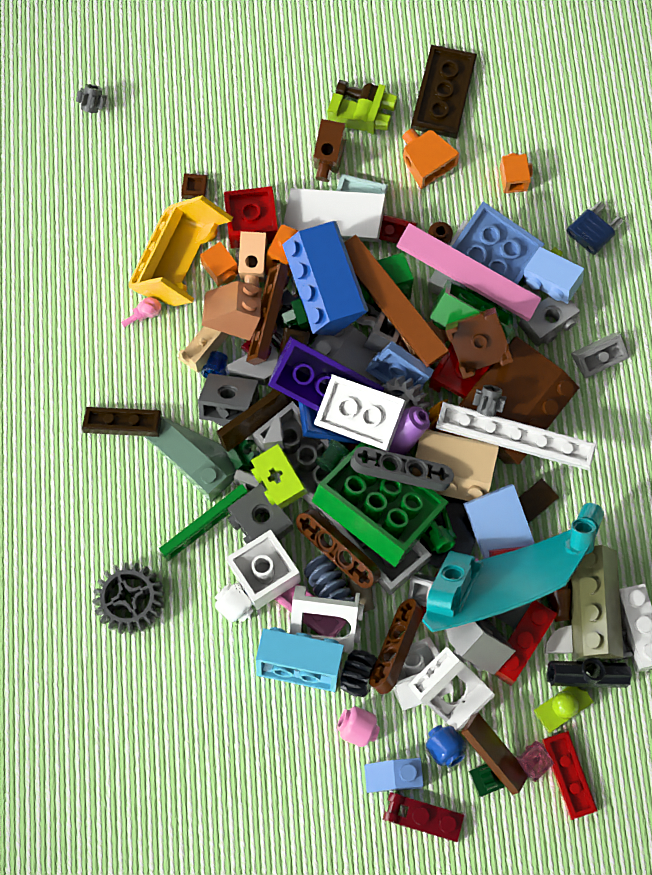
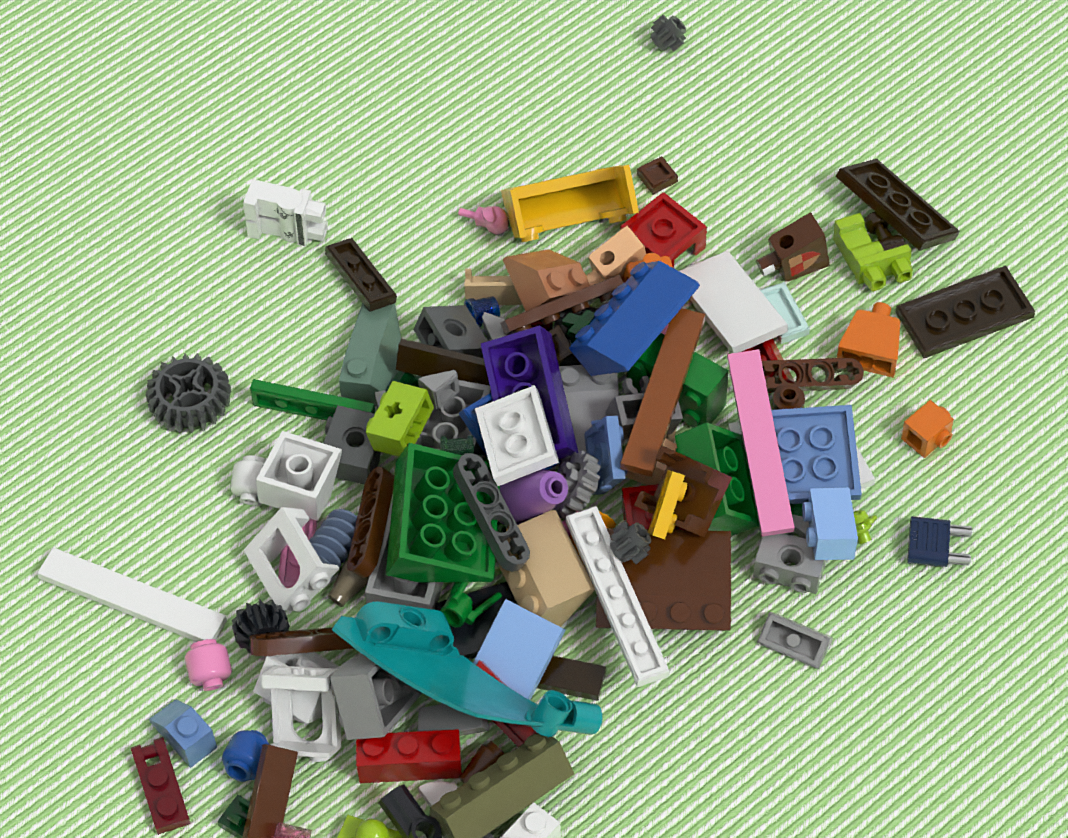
camera: 55 degrees right, 15 degrees down
orange brick [200,242,239,287] -> none
medium azure slope [256,627,344,692] -> none
none -> white tile [37,547,227,642]
none -> white hips [243,179,328,247]
none -> yellow plate [648,470,687,539]
none -> reddish brown beam [762,358,864,392]
none -> dark brown tile [835,159,960,251]

